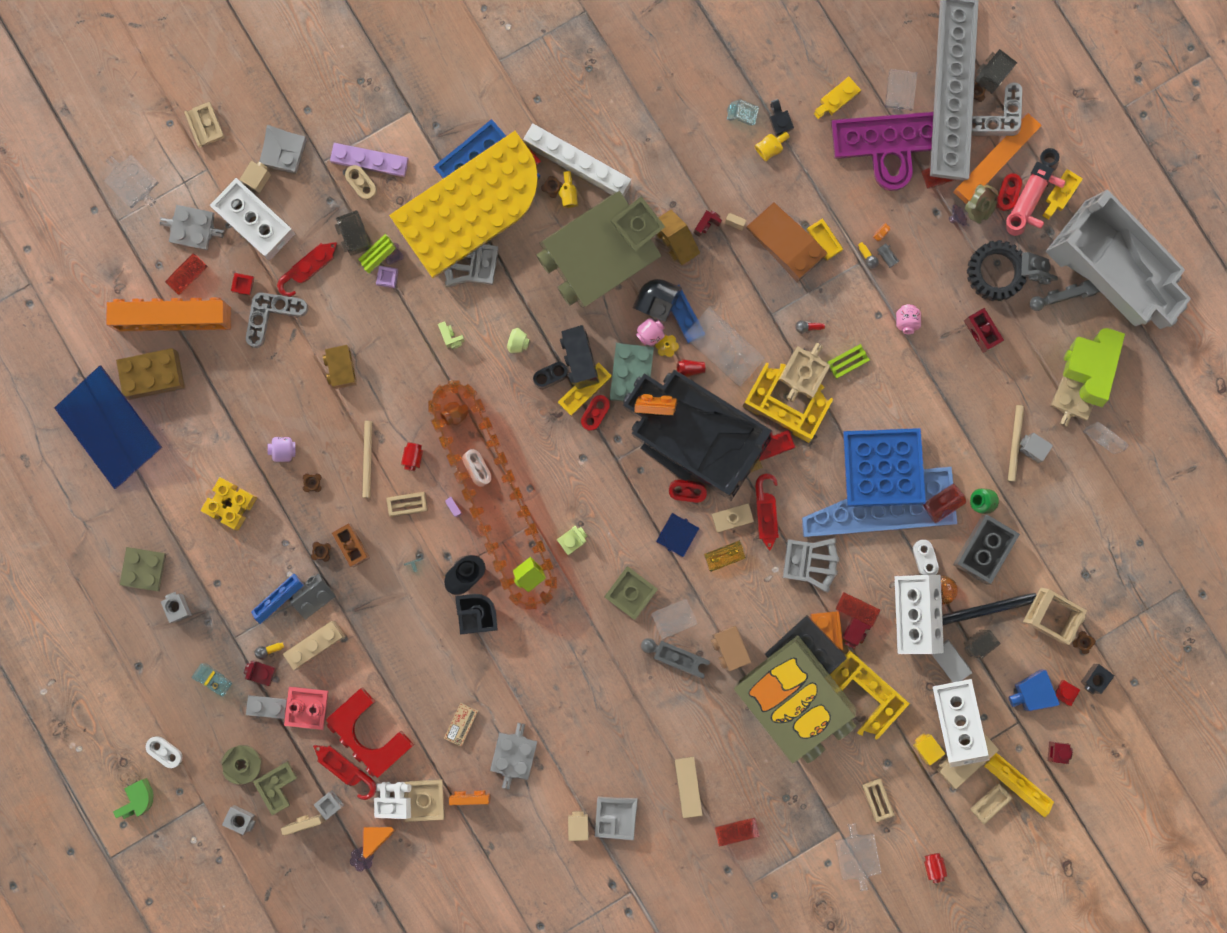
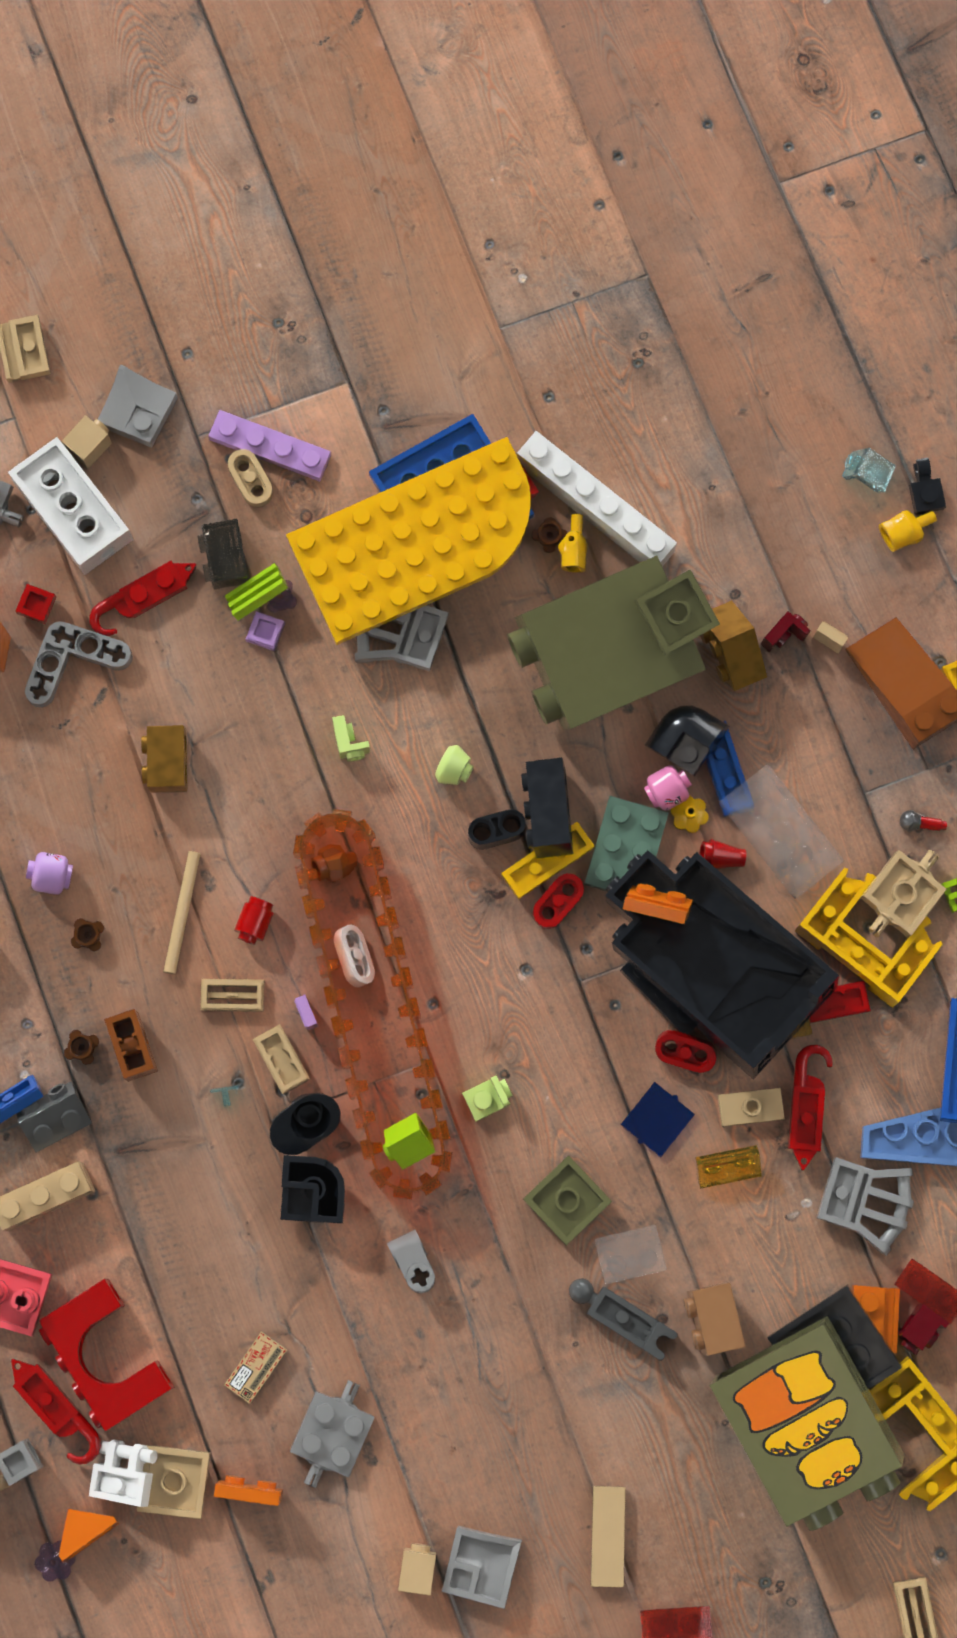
camera: 10 degrees right, 5 degrees down
none -> tan plate [253,1024,310,1095]
none -> light grey piece [387,1230,435,1293]

